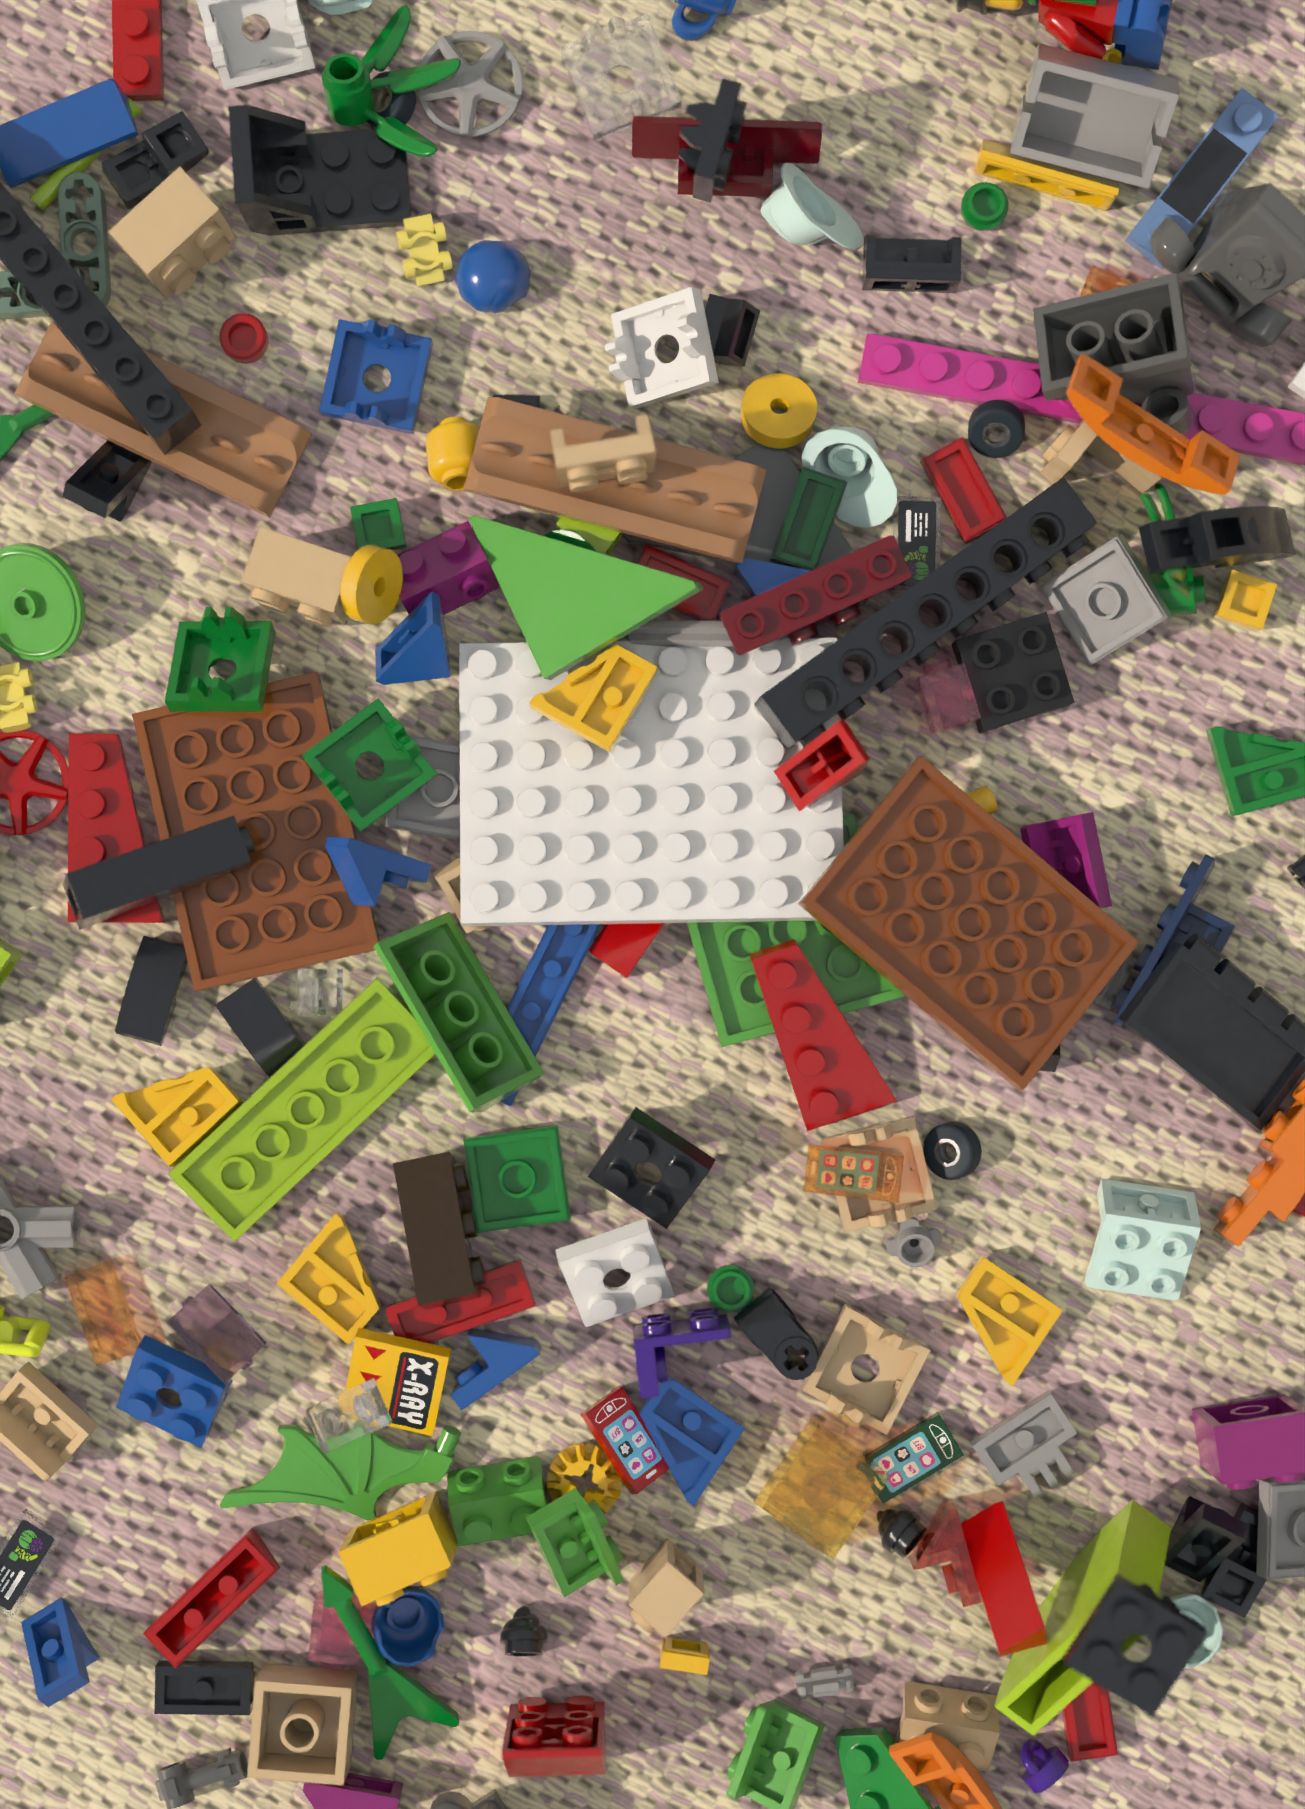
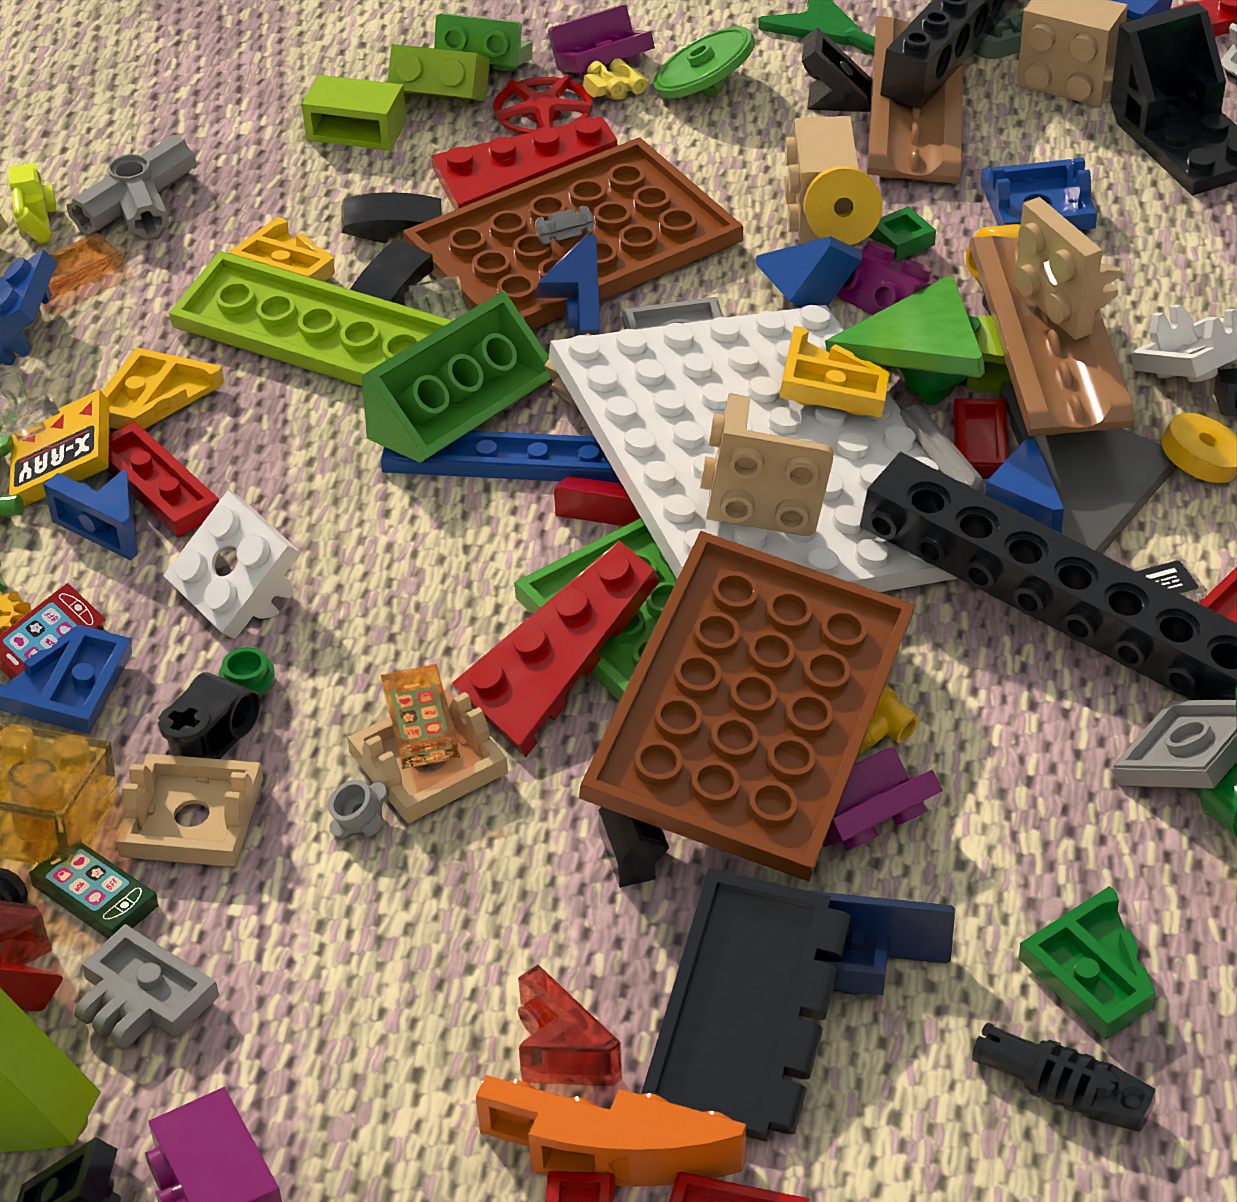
camera: 75 degrees right, 45 degrees down
black slope [63,816,254,930] -> none
green piece [165,607,276,712] -> none
piece [167,1284,266,1384] -> none
red tile [219,313,269,364] -> none
green piece [302,698,437,833] -> none
dark brown brick [393,1152,486,1309] -> none
light yellow piece [396,213,453,286] -> none
blue hair [455,240,531,313] -> none
green plate [463,1125,571,1233] -> none
black piece [588,1107,716,1229] -> none
dark purple bracket [633,1308,731,1398] -> none
dark red bracket [720,535,911,656] -> none
dark green tile [771,466,848,571] -> none
red slope [774,718,870,811] -> none
light aqua piece [802,423,898,528] -> none
clear pink brick [914,659,981,735] -> none
black wheel [923,1121,982,1180] -> none
black brick [951,612,1075,733] -> none
yellow wing [955,1255,1063,1387] -> none
light aqua bracket [1085,1178,1201,1301] -> none
none -> clear red slope [518,964,622,1086]
none -> light grey piece [535,206,594,245]
none -> tan bracket [700,393,834,536]

